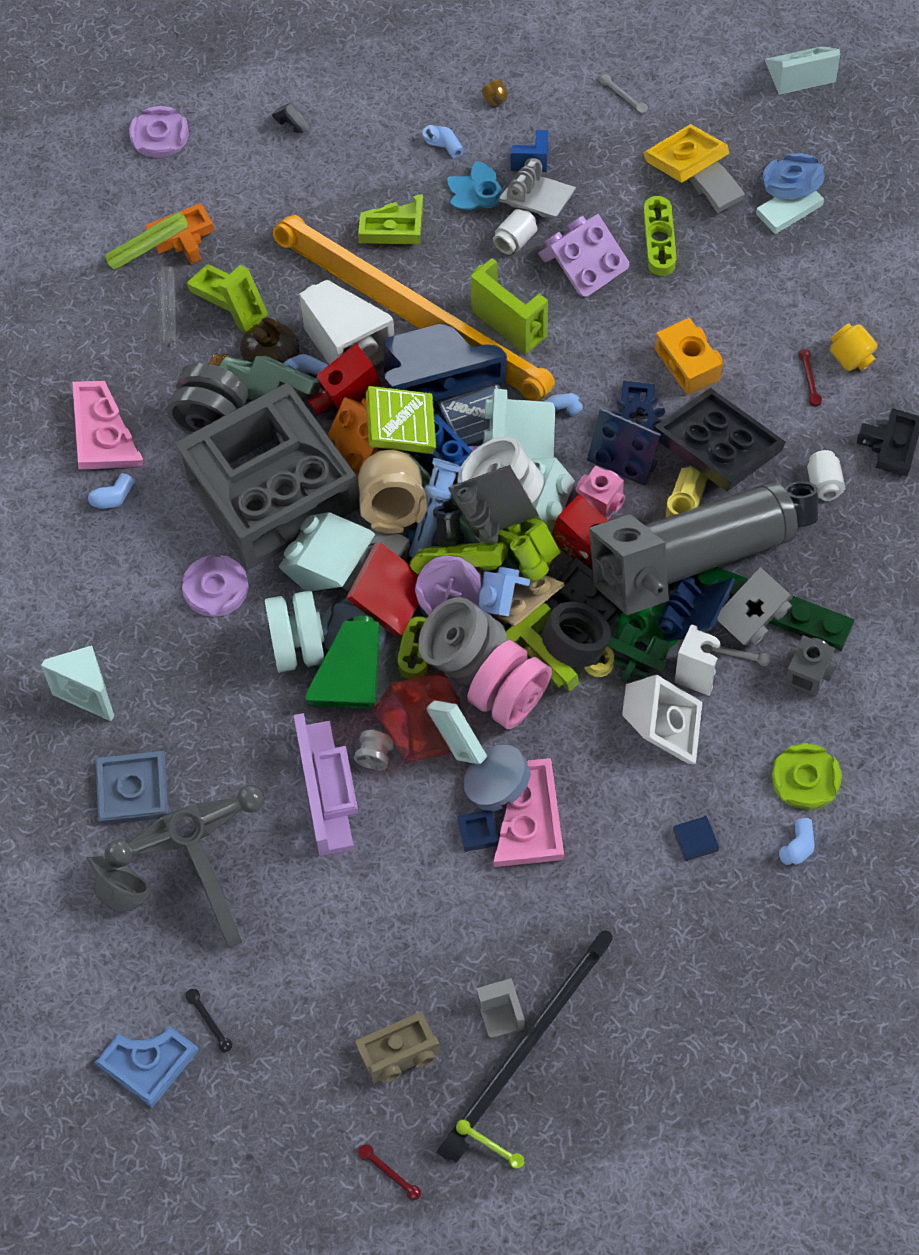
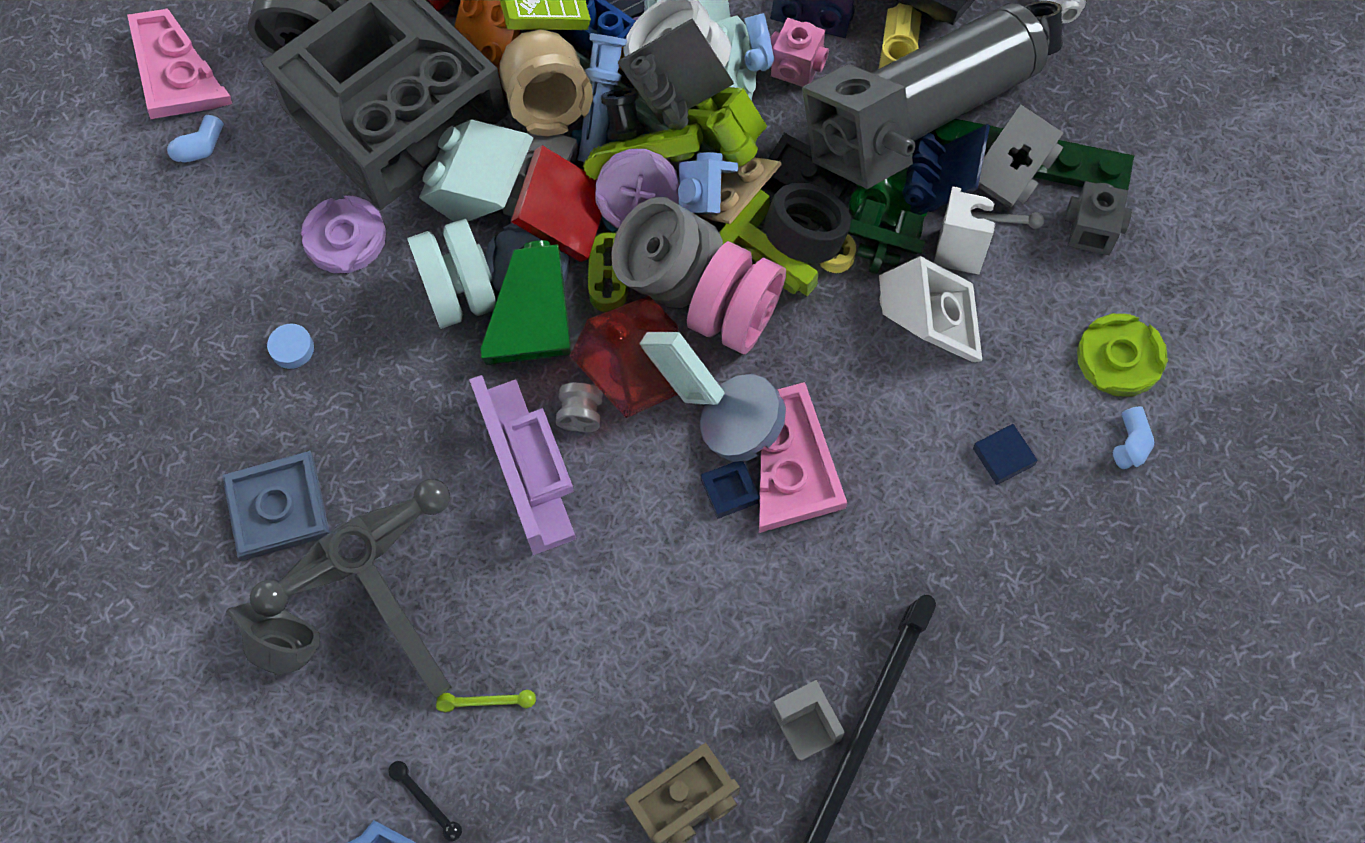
camera: 10 degrees left, 5 degrees up
light aqua slope [41,645,114,721] -> none
red torso [551,494,608,569] -> none
none -> light blue tile [267,324,314,369]
none -> lime hinge [436,689,536,712]
none -> light blue arm [744,13,774,72]

